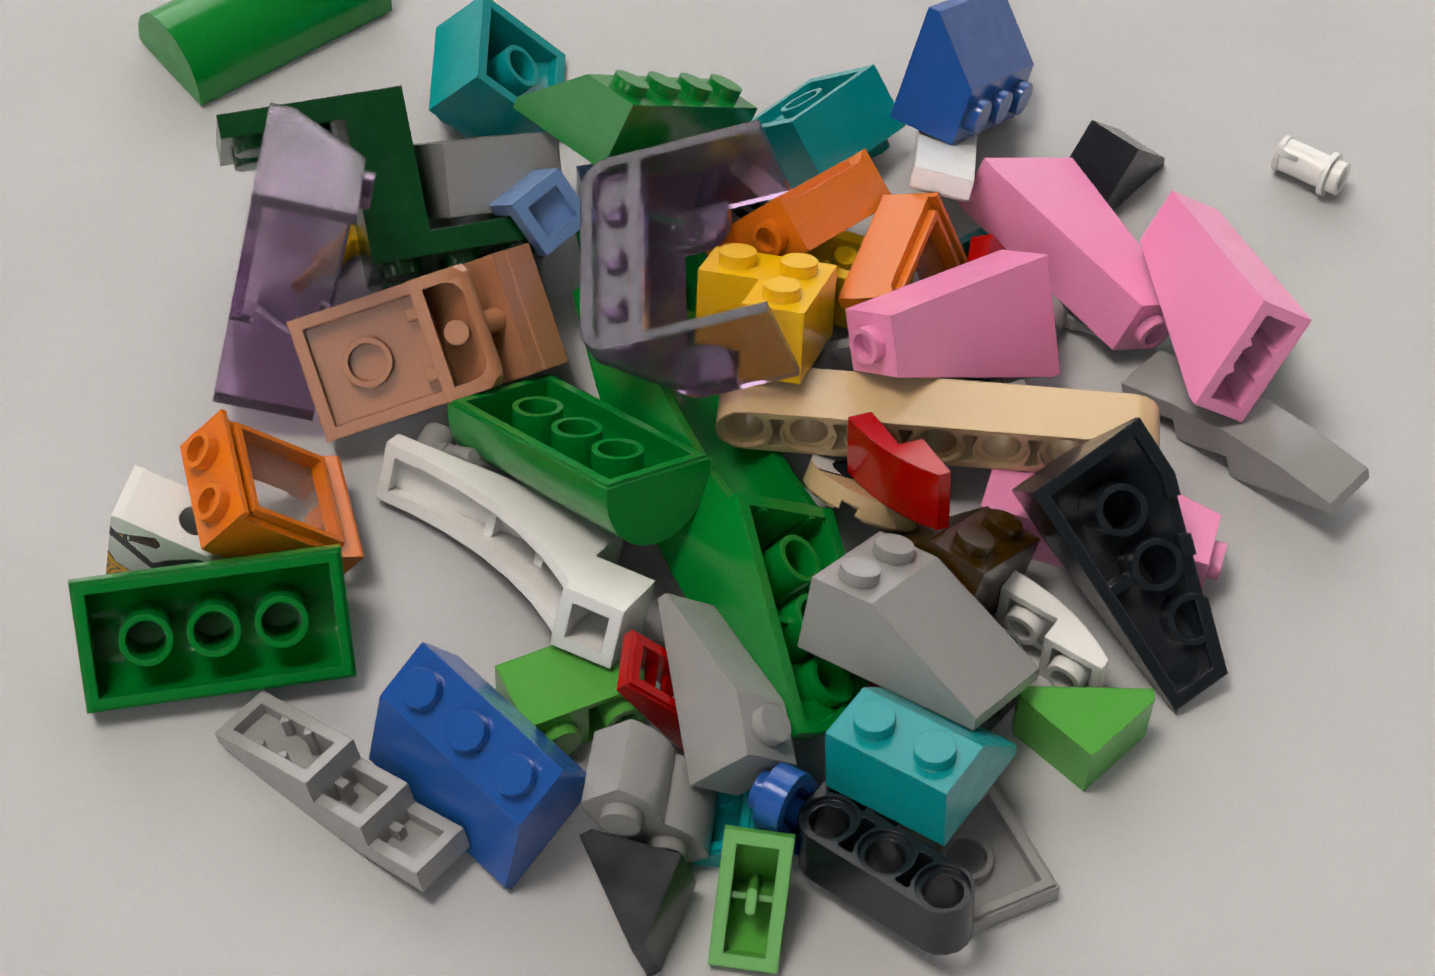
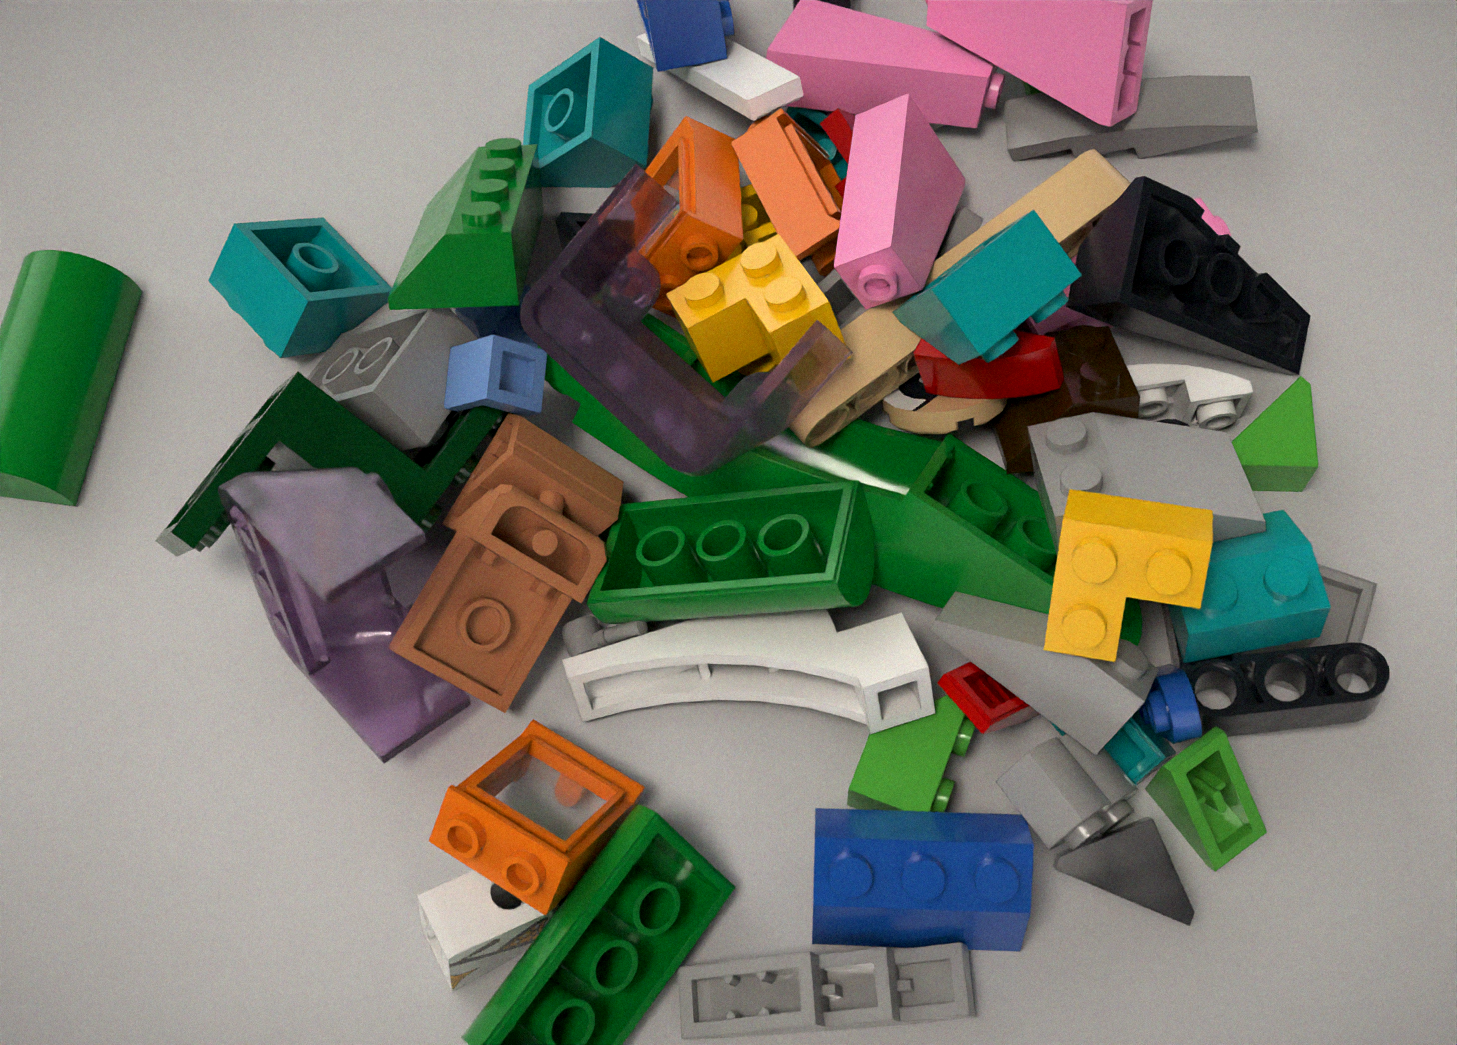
camera: 35 degrees left, 15 degrees up
none -> teal slope [893,209,1082,365]
none -> yellow brick [1043,489,1213,662]

